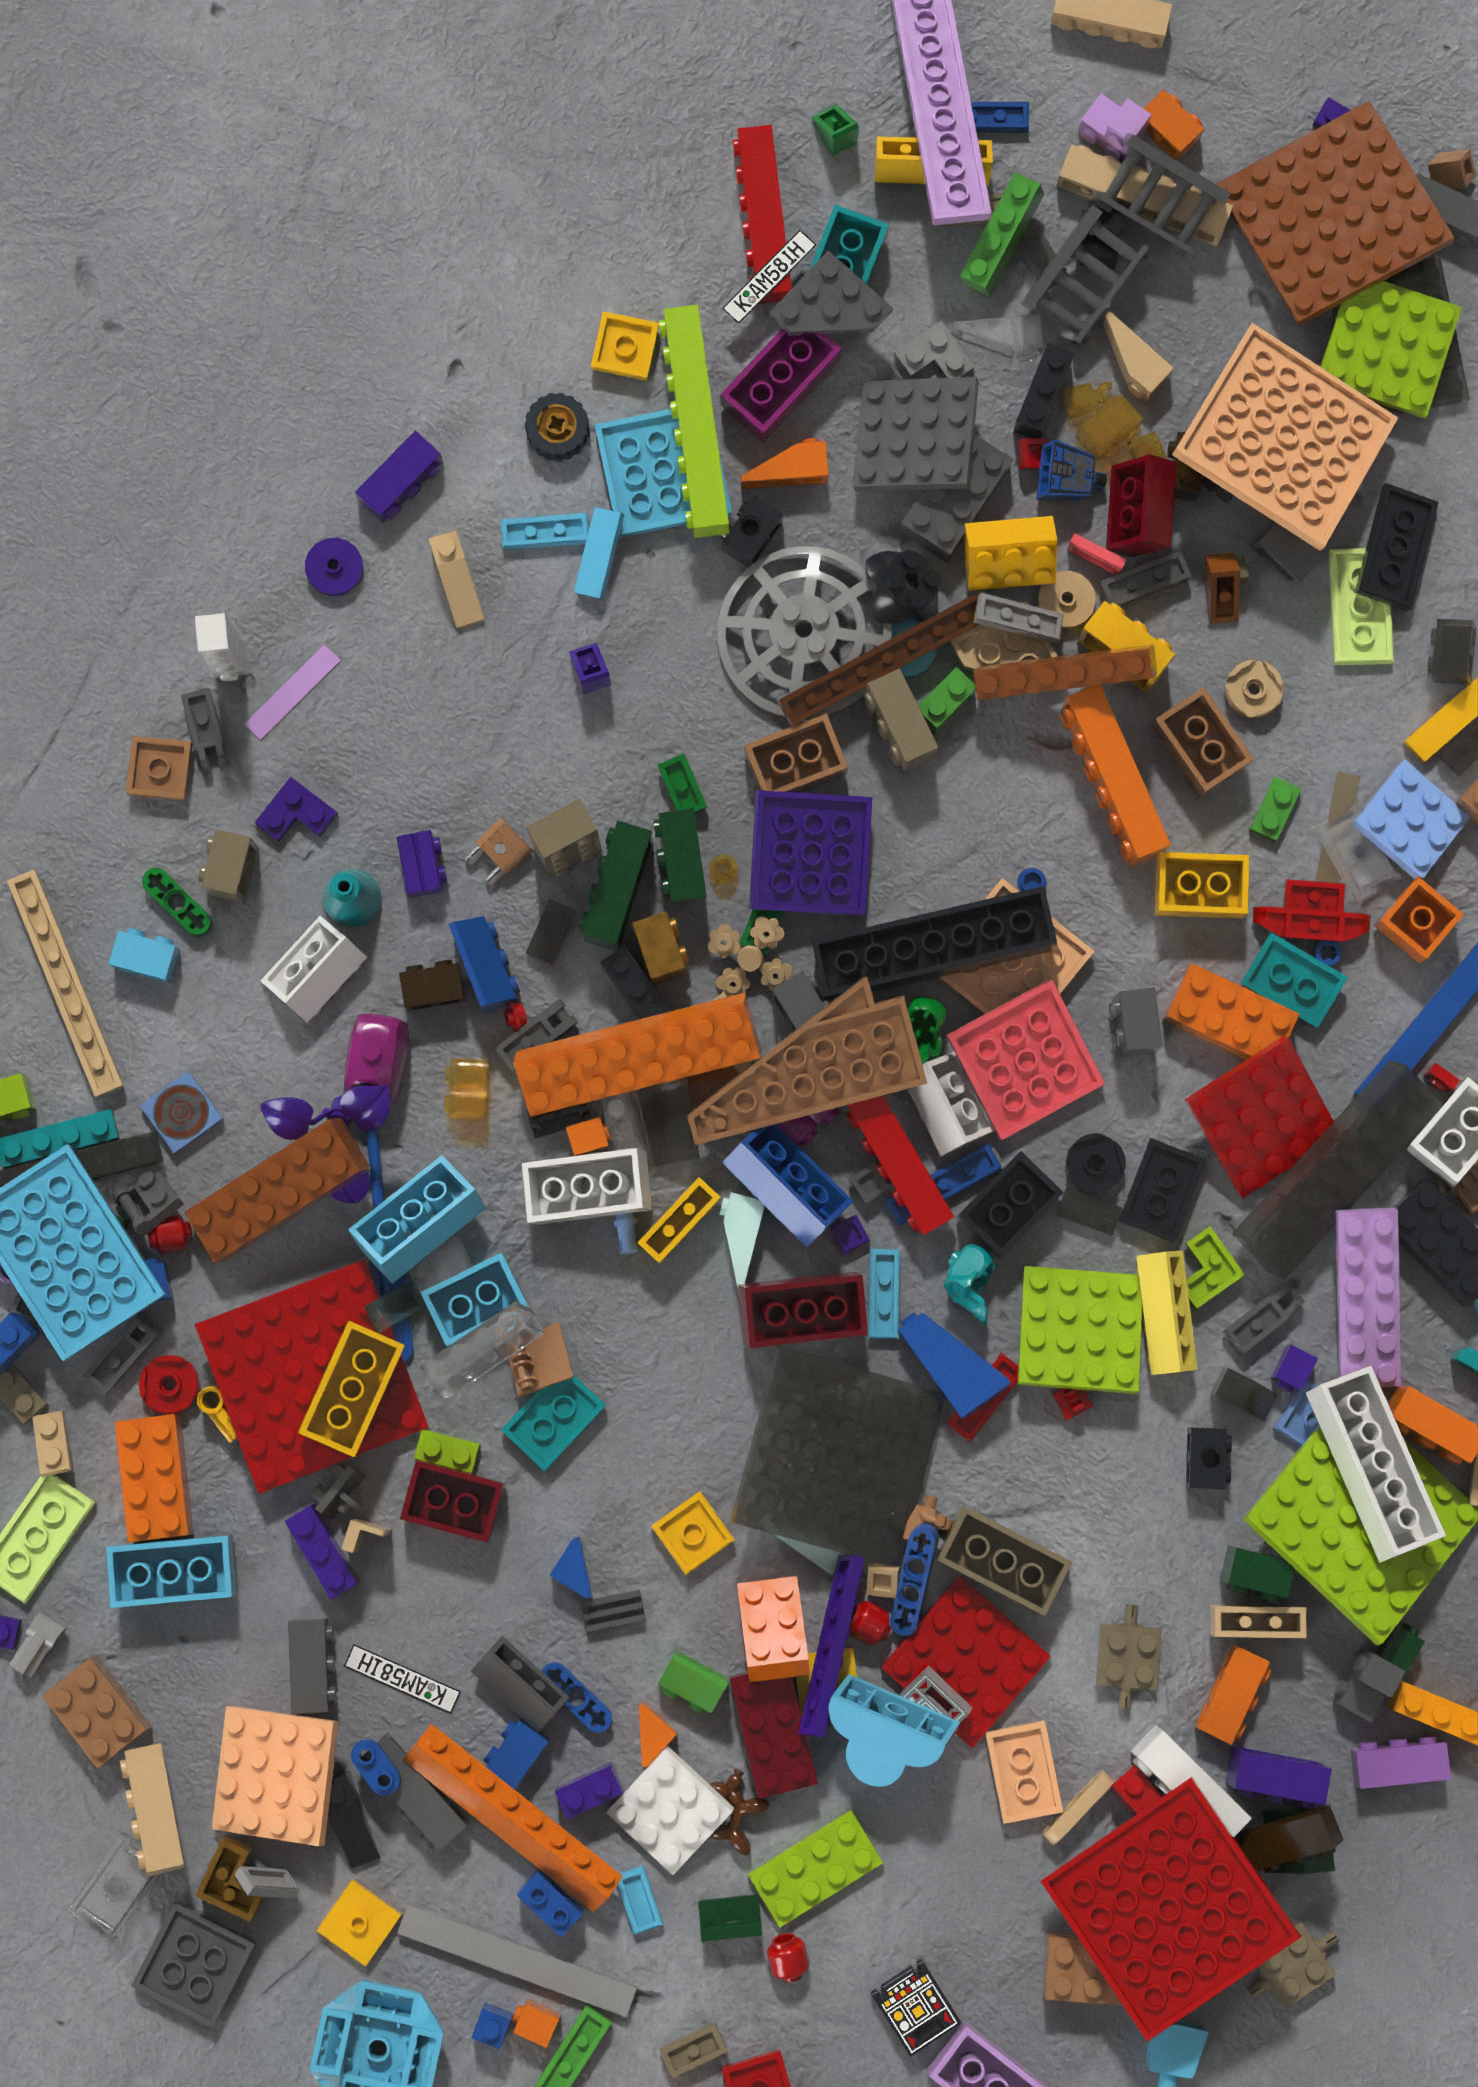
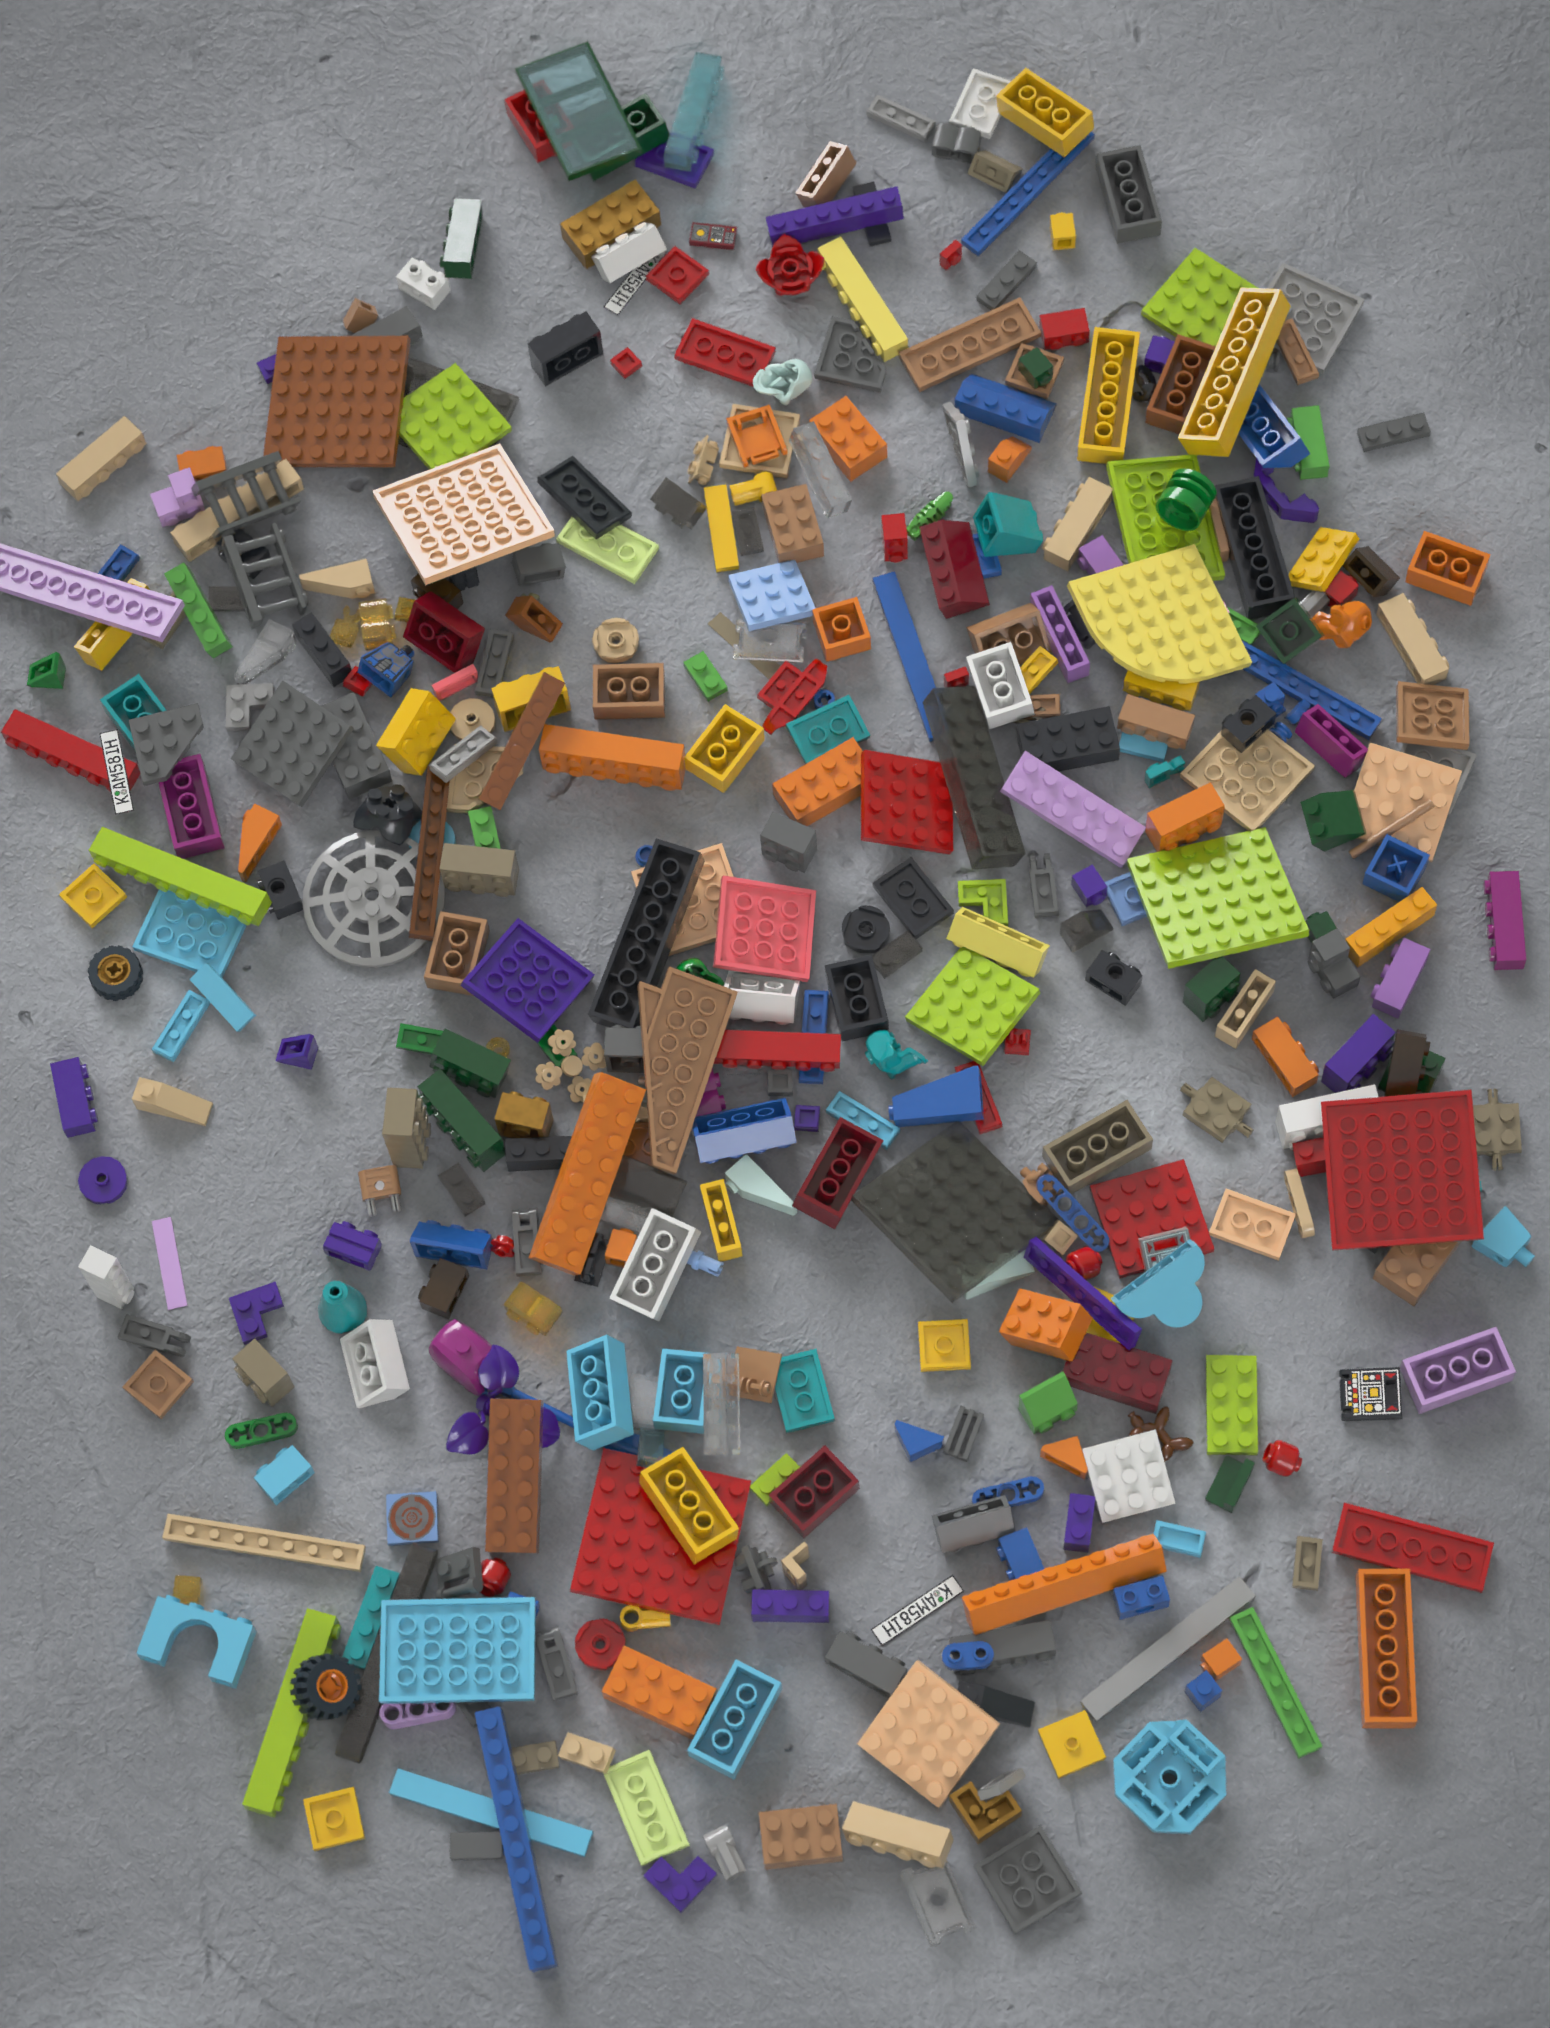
camera: 50 degrees left, 15 degrees down
white brick [1306,1366,1446,1563] -> none

